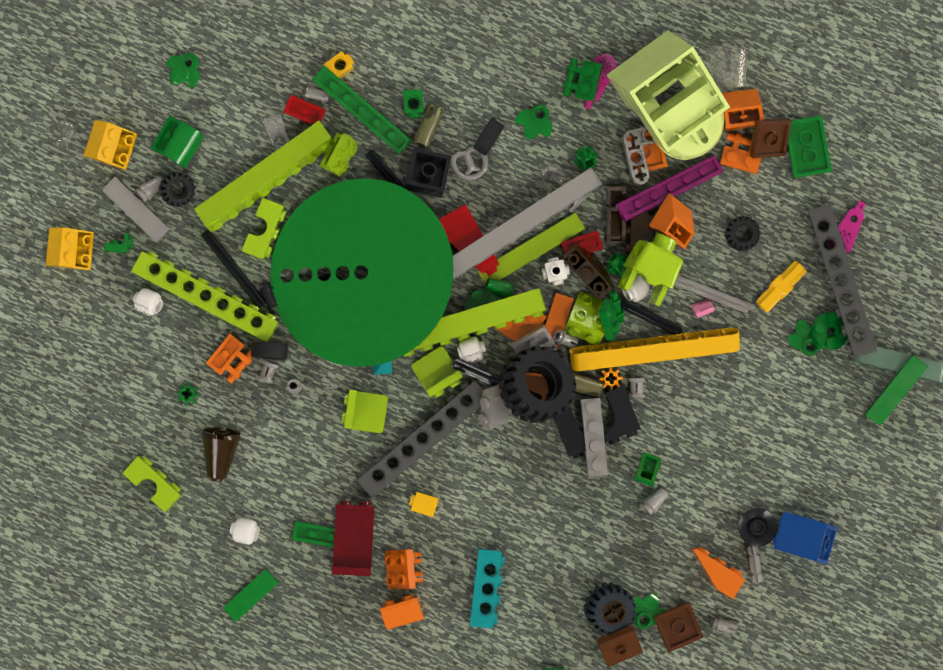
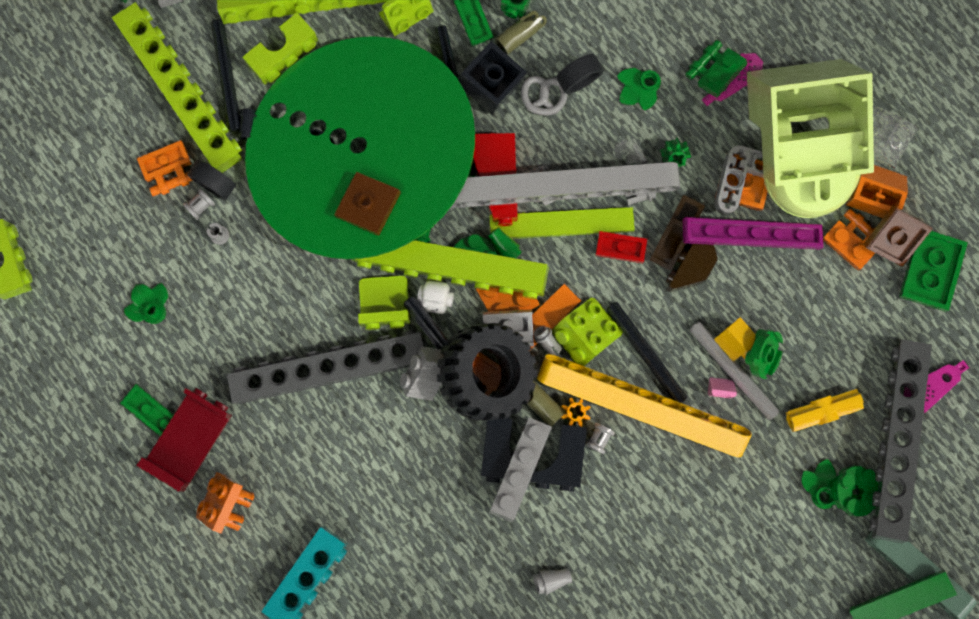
camera: 30 degrees right, 5 degrees down
white head [133,288,163,316] -> none
green gear [176,382,201,406] -> none
dark brown cone [202,427,241,482] -> none
green tile [223,569,279,622] -> none
white head [230,518,260,545] -> none
lime bracket [341,390,388,433] -> none
teal slope [373,361,393,375] -> none
orange slope [380,594,424,630] -> none
yellow brick [409,492,439,517] -> none
white brick [541,257,570,286] -> none
dark brown slope [562,244,614,300] -> none
green plate [599,290,625,341] -> none
green gear [606,253,627,277] -> none
lime piece [617,233,683,307] -> none
white head [621,274,651,302] -> none
green slope [633,452,661,487] -> none
orange slope [649,193,695,249] -> none
black tyre [725,216,761,251] -> none
none -> green plate [123,283,168,324]
none -> reddish brown plate [334,172,401,236]
none -> yellow brick [714,317,756,362]
none -> green plate [745,329,783,379]

